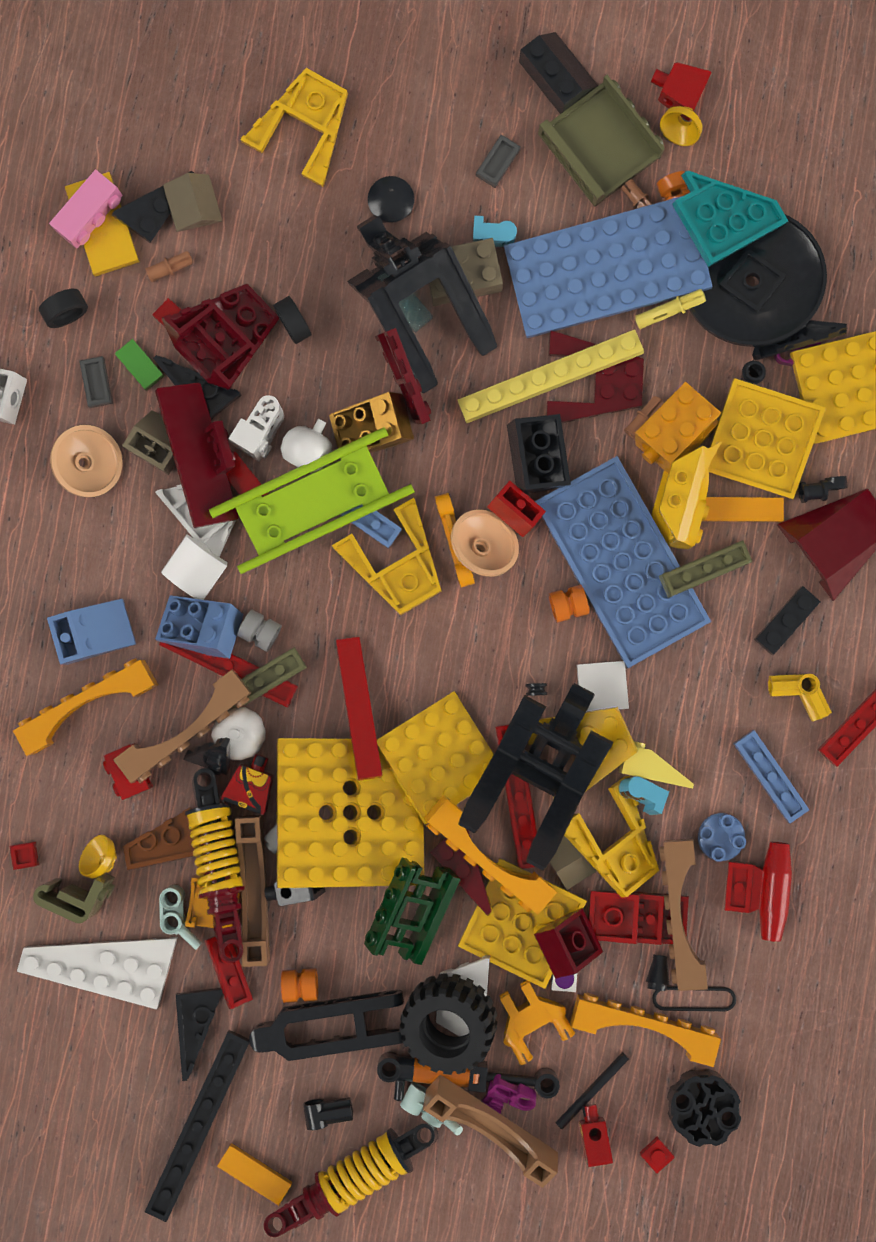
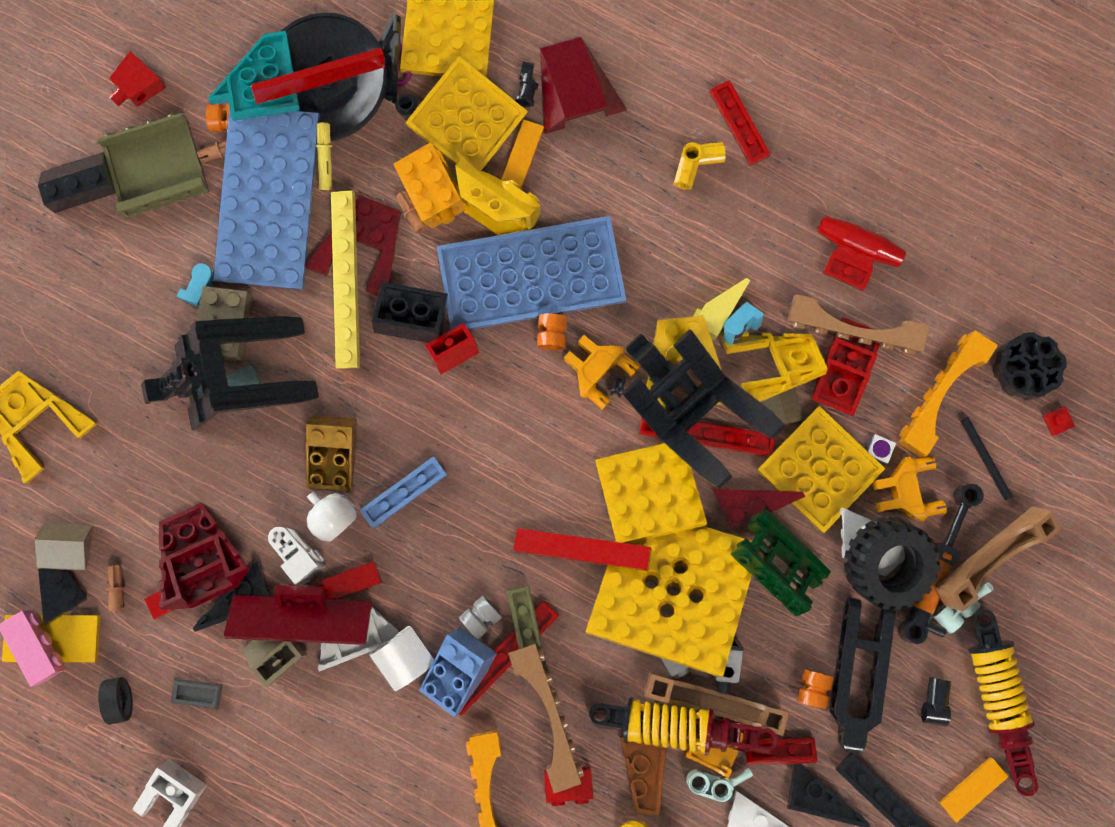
camera: 70 degrees left, 5 degrees down
medium blue slope [47,599,136,665] -> none
light nougat dish [50,425,123,497] -> none
bright green tile [115,339,164,391] -> none
black wing [183,737,230,775] -> none
lime piece [209,427,415,574] -> none
white piece [211,707,266,760] -> none
torso [220,754,274,815] -> none
black tyre [273,296,312,344] -> none
yellow wing [332,498,442,616] -> none
black dish [368,176,414,223] -> none
dark red wing [375,328,432,424] -> none
light orange arch [425,795,557,914] -> none
light orange piece [434,493,475,588] -> none
light nougat dish [451,510,519,577] -> none
dark grey tile [476,135,521,188] -> none
magenta piece [481,1074,537,1114] -> none
dark red slope [534,908,603,979] -> none
white tile [576,661,629,712] -> none
red torso [579,1104,613,1167] -> none
black cone [645,954,670,991] -> none
black piece [652,987,736,1012] -> none
olive tile [658,540,753,598] -> none
yellow piece [660,106,703,146] -> none
medium blue dish [698,813,746,862] -> none
medium blue plate [733,730,809,823] -> none
black plate [754,586,821,655] -> none
none -> red tile [251,48,385,104]
none -> light orange connector [564,335,640,410]

